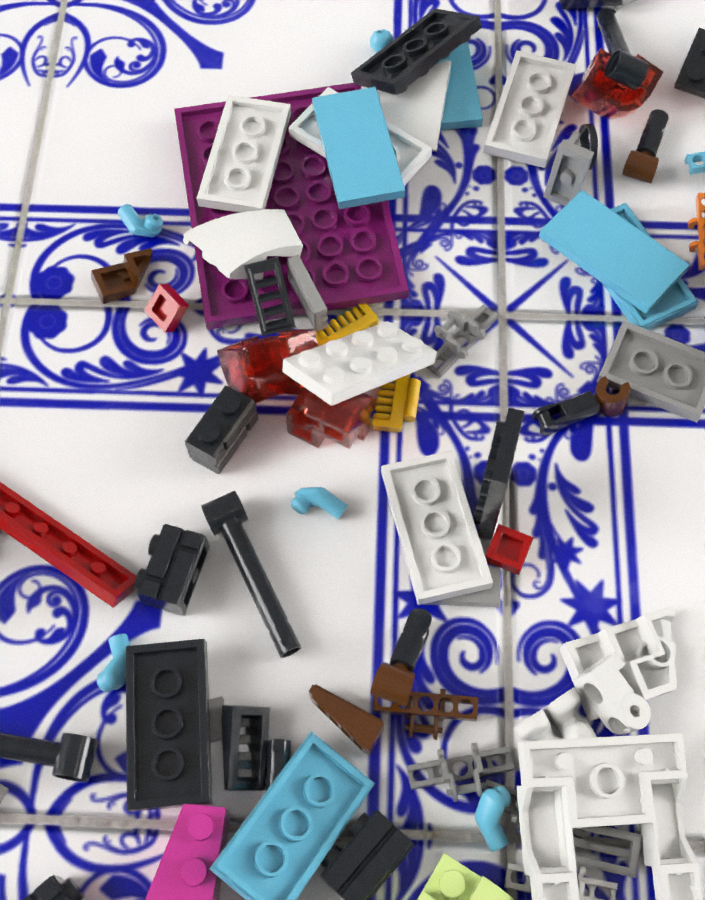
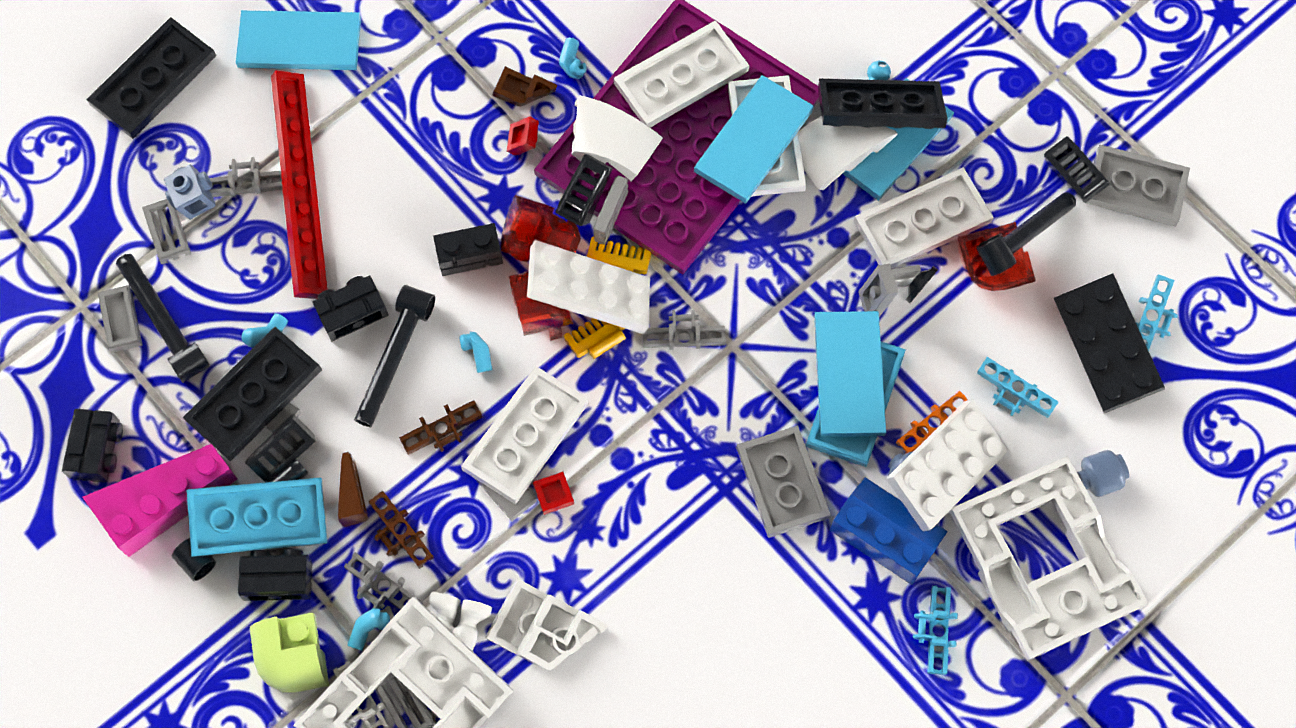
camera: 45 degrees right, 5 degrees up
piece [370,608,432,707] -> none
black plate [474,408,525,541] -> none
black piece [532,376,630,436] -> none
white leg [572,651,651,735] -> none
piece [622,109,669,184] -> none
none -> reddish brown piece [399,400,483,455]

